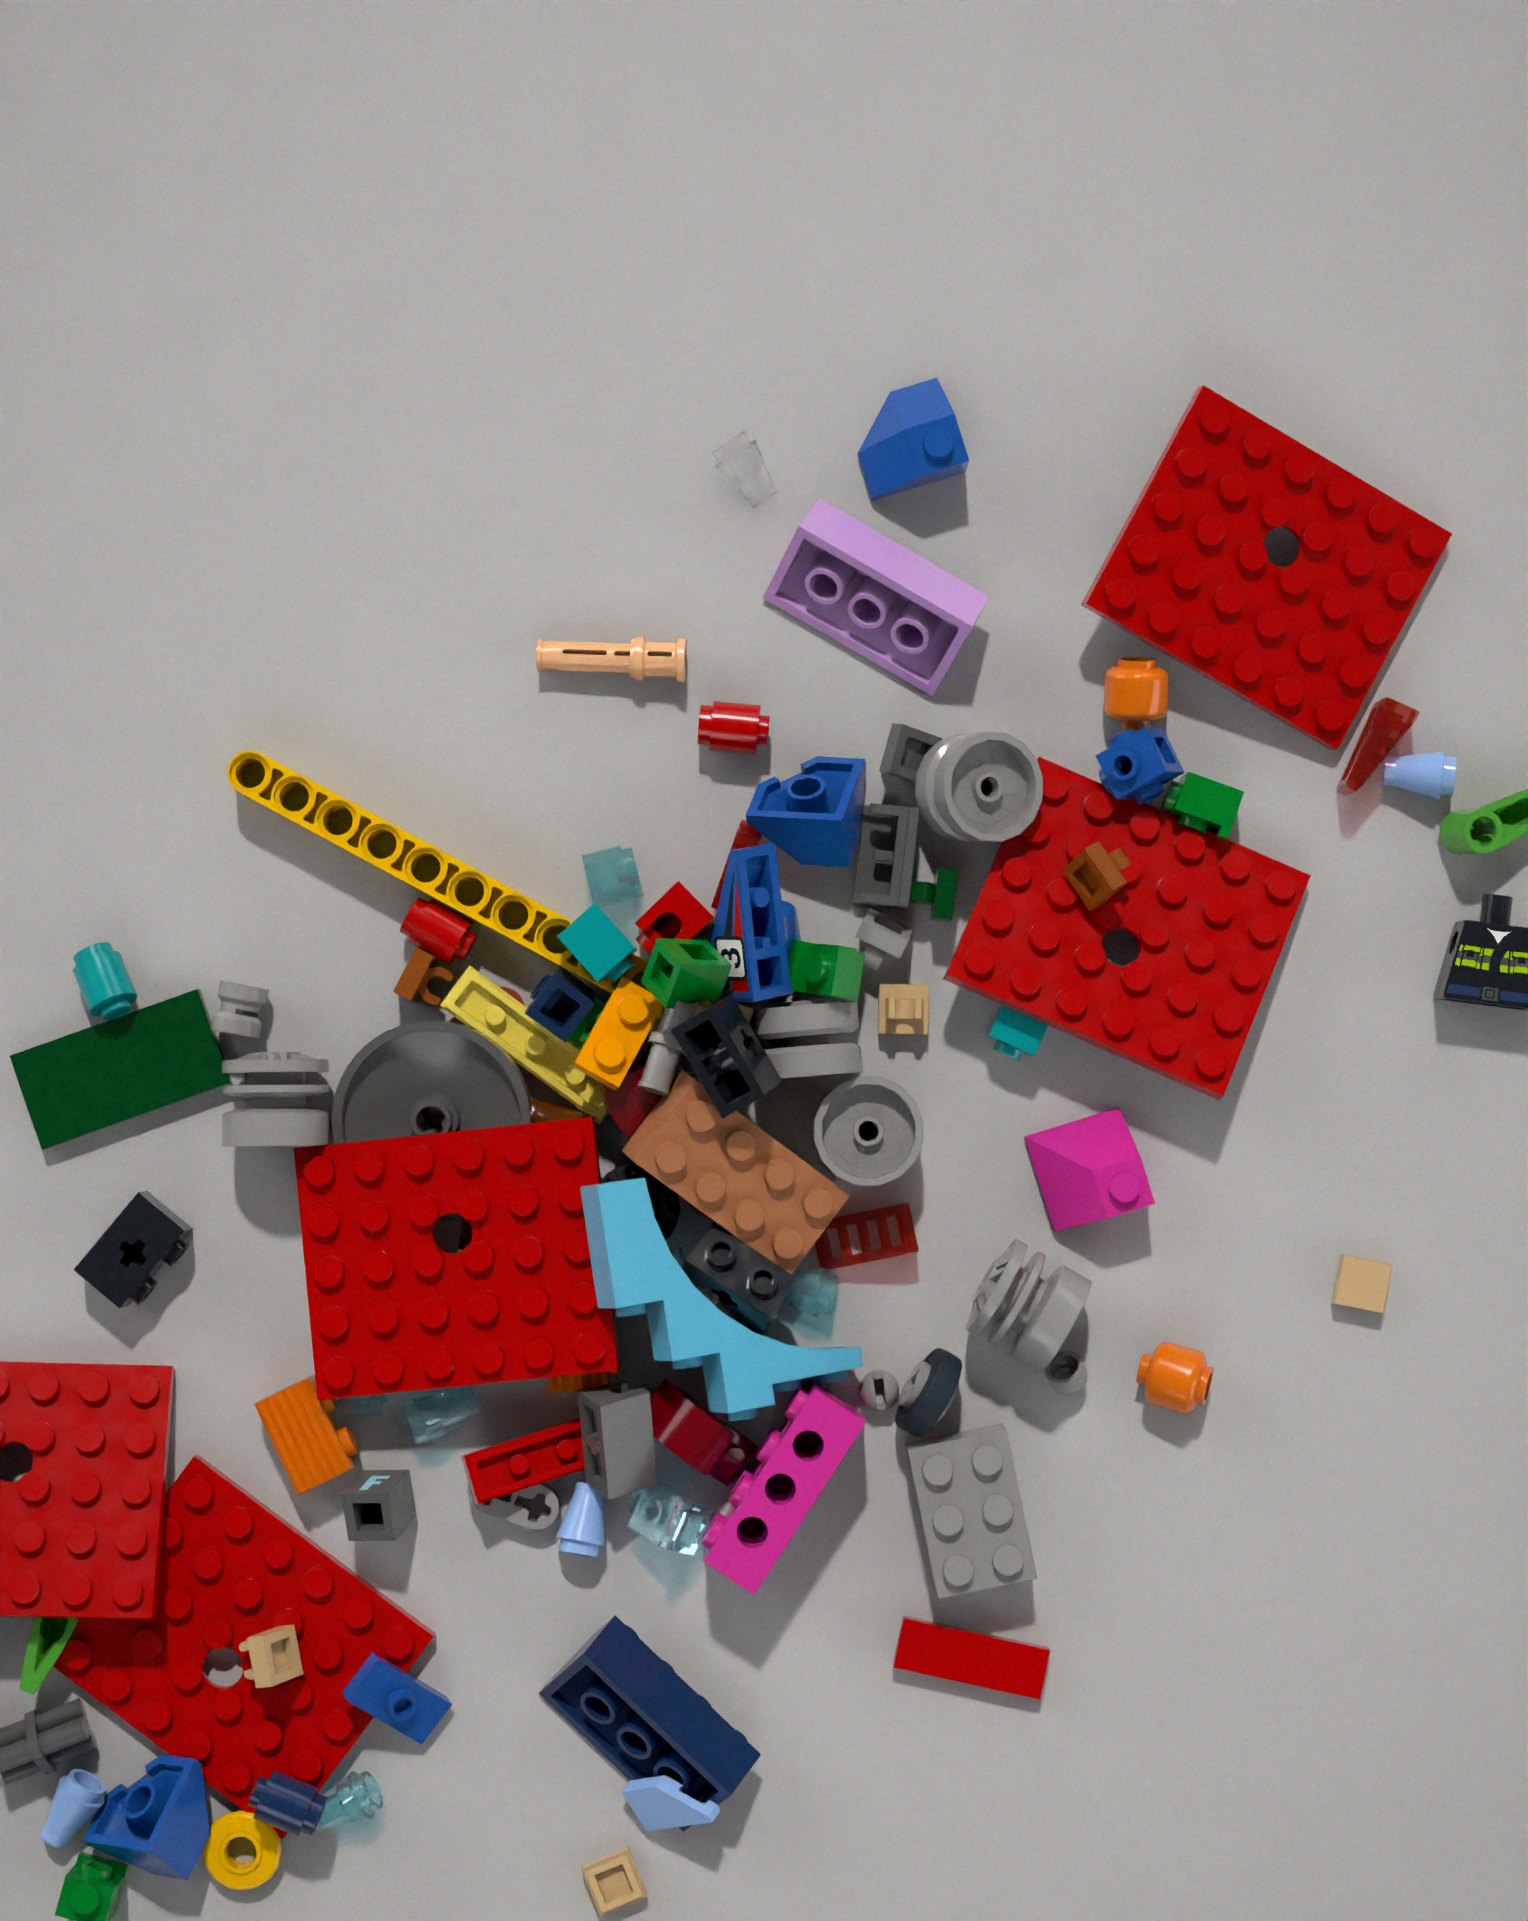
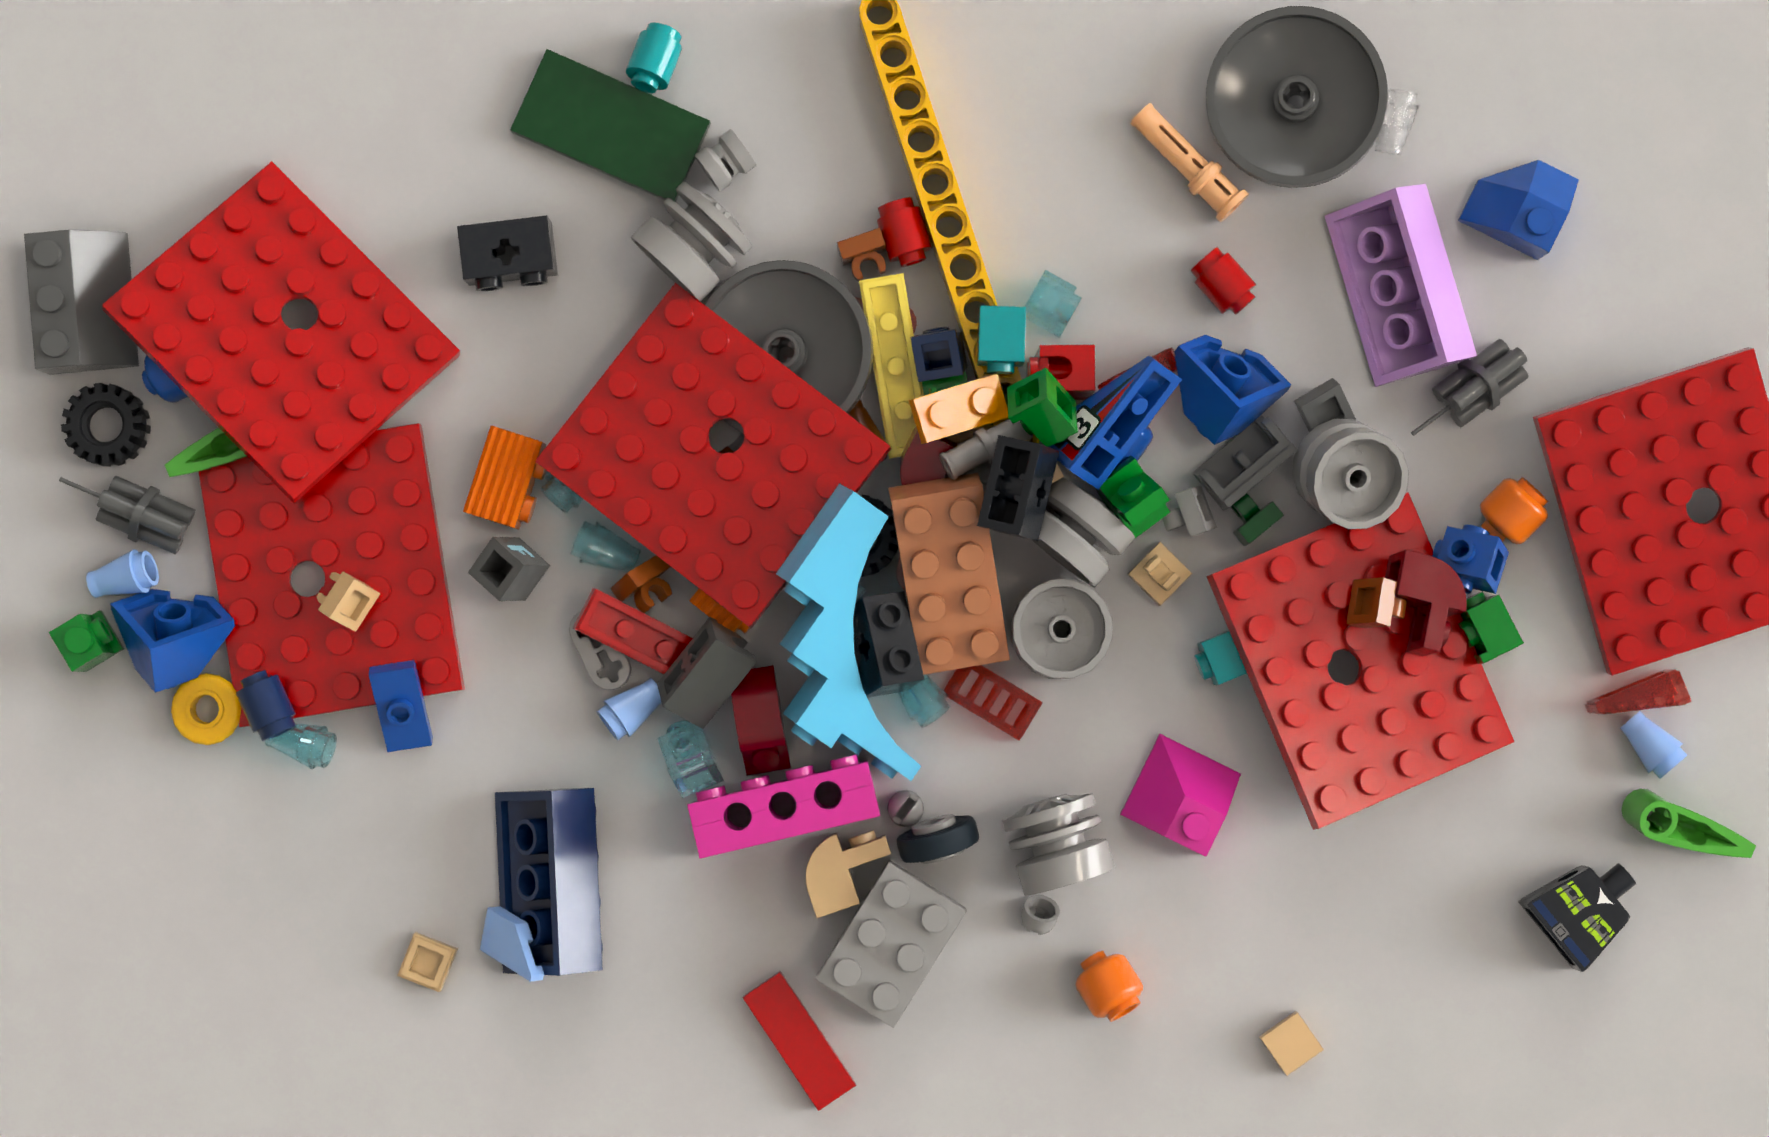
camera: 50 degrees right, 0 degrees up
none -> dark orange tile [610,555,672,613]
none -> tan brick [806,830,891,918]
none -> dark grey dish [1206,6,1388,188]
none -> dark red brick [1385,550,1467,656]
none -> dark grey piece [1411,339,1529,436]

